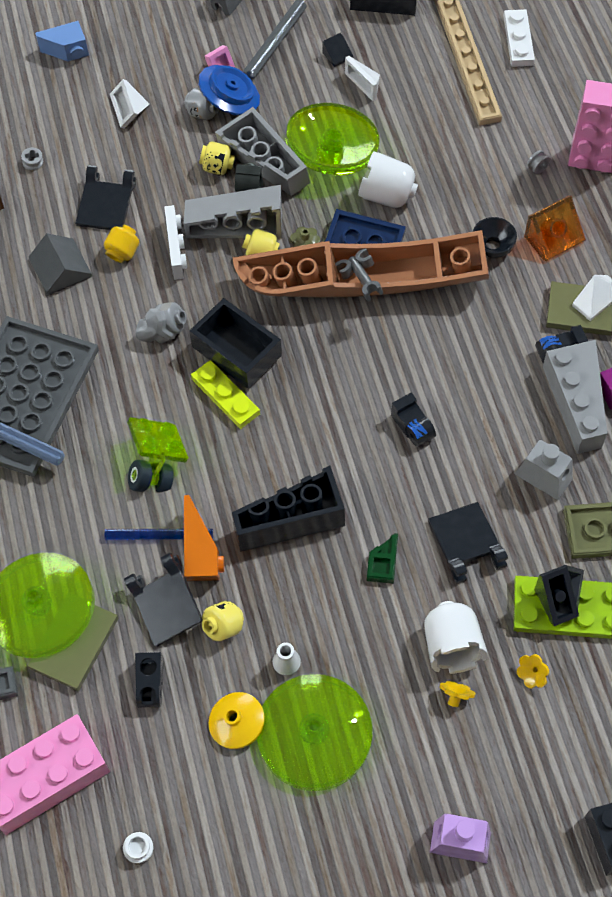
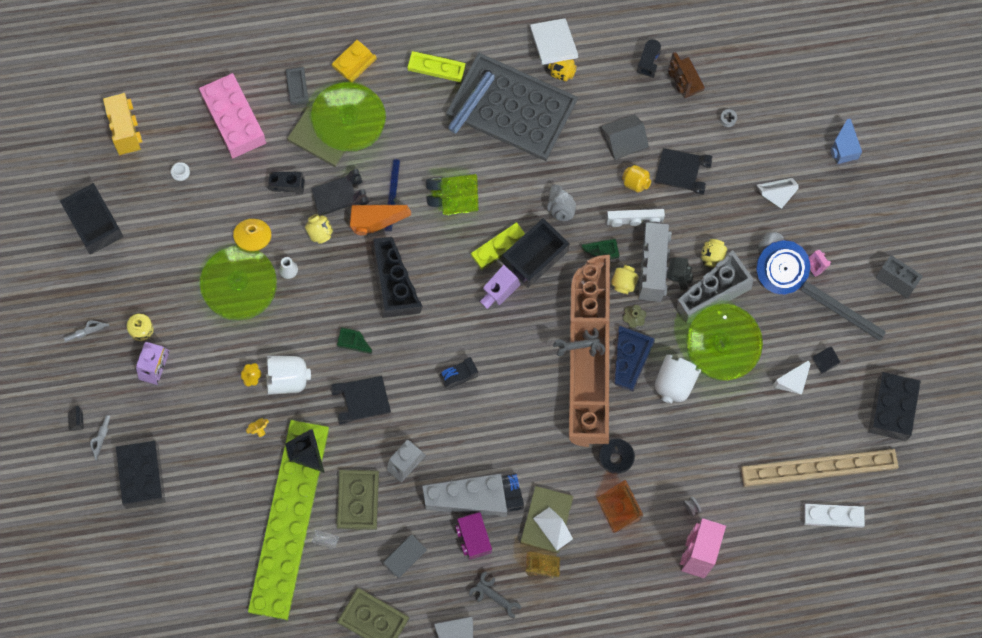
camera: 90 degrees right, 10 degrees up
none -> light yellow head [126,314,154,341]
none -> lavender torso [479,265,520,309]
none -> dark green tile [581,238,620,260]

